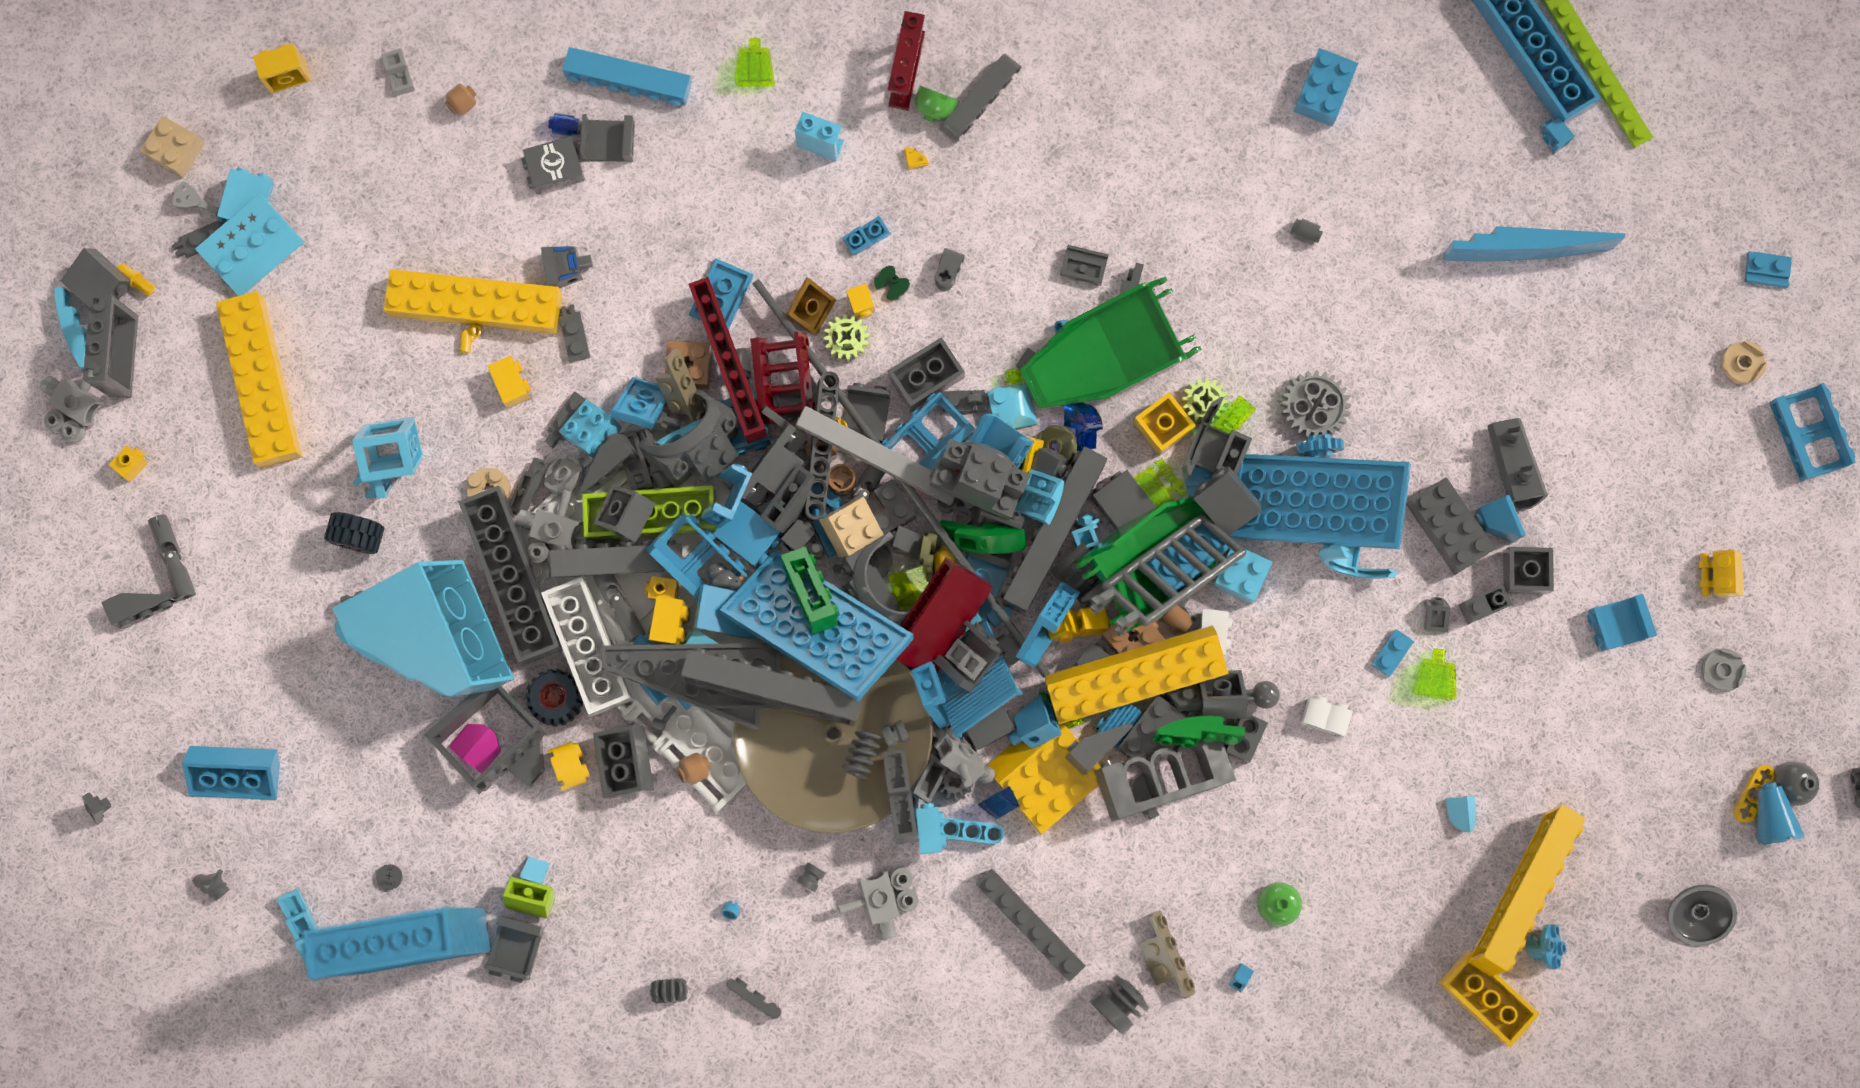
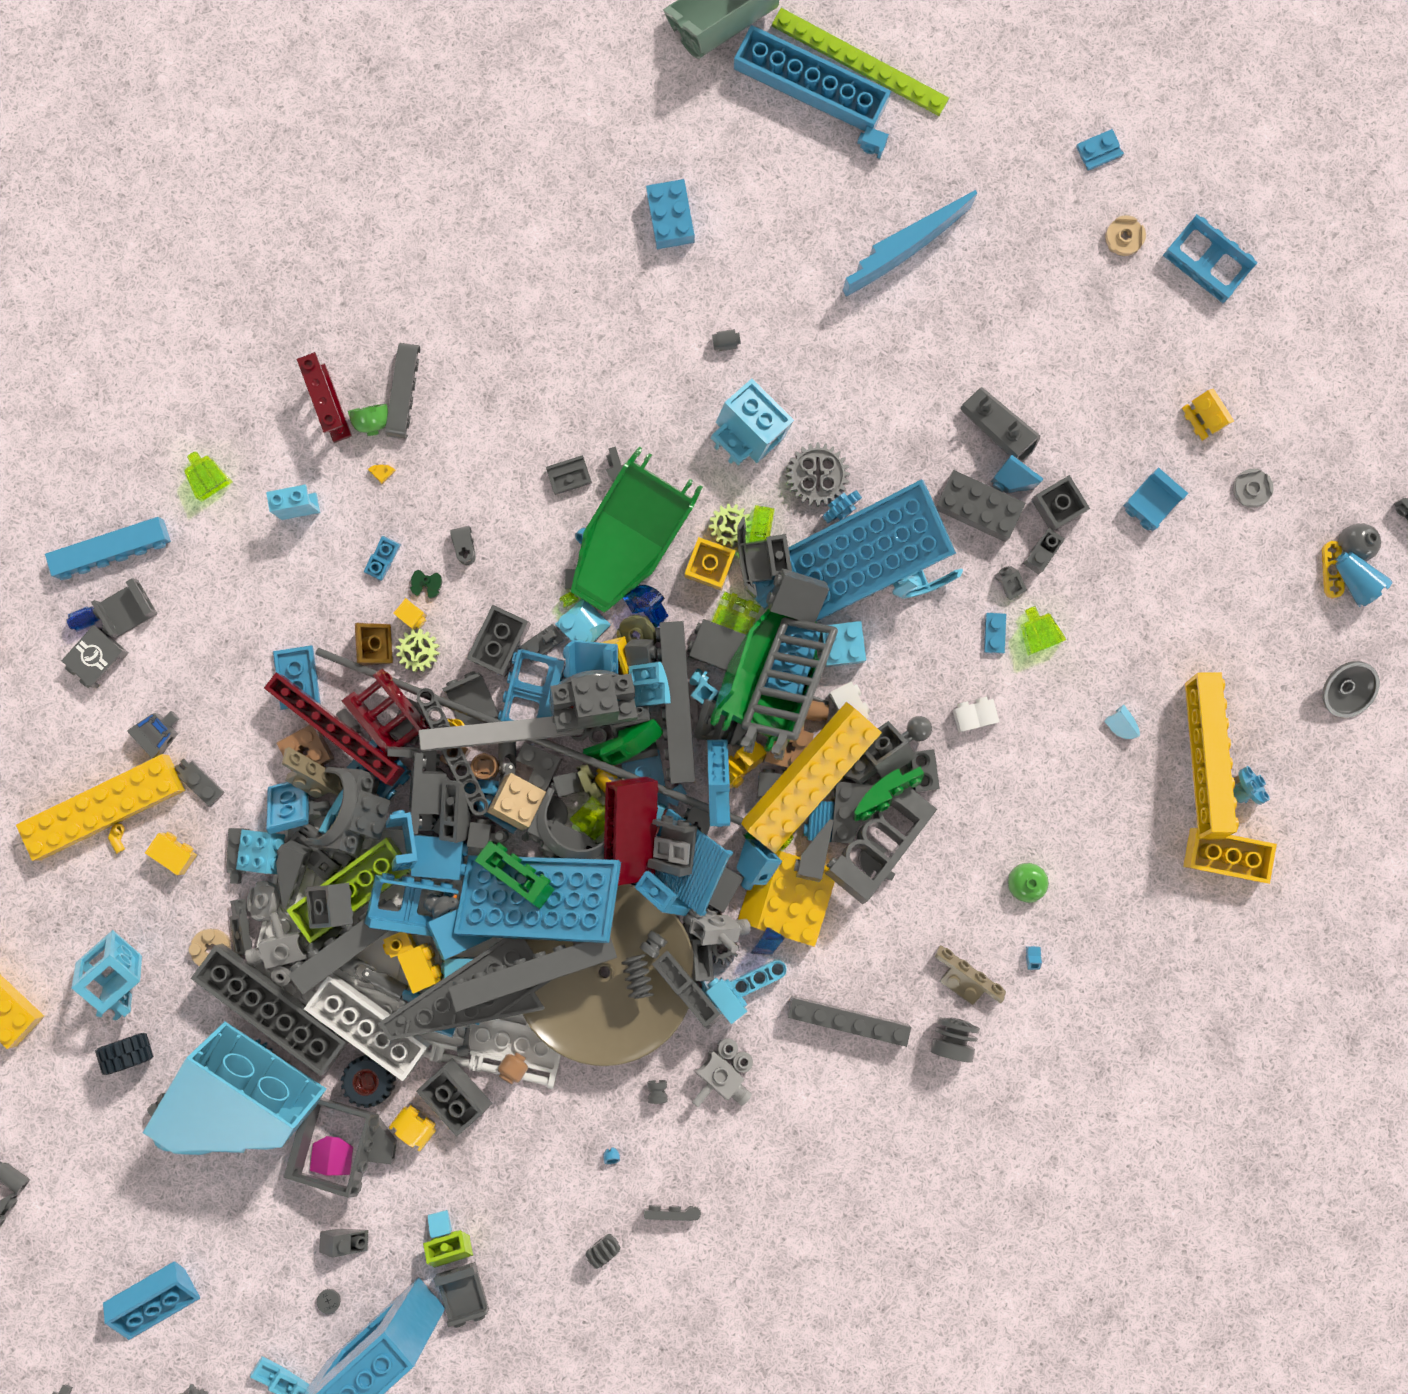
camera: 30 degrees left, 5 degrees up
none -> dark grey slope [319,1229,369,1258]
none -> medium azure piece [711,379,794,465]

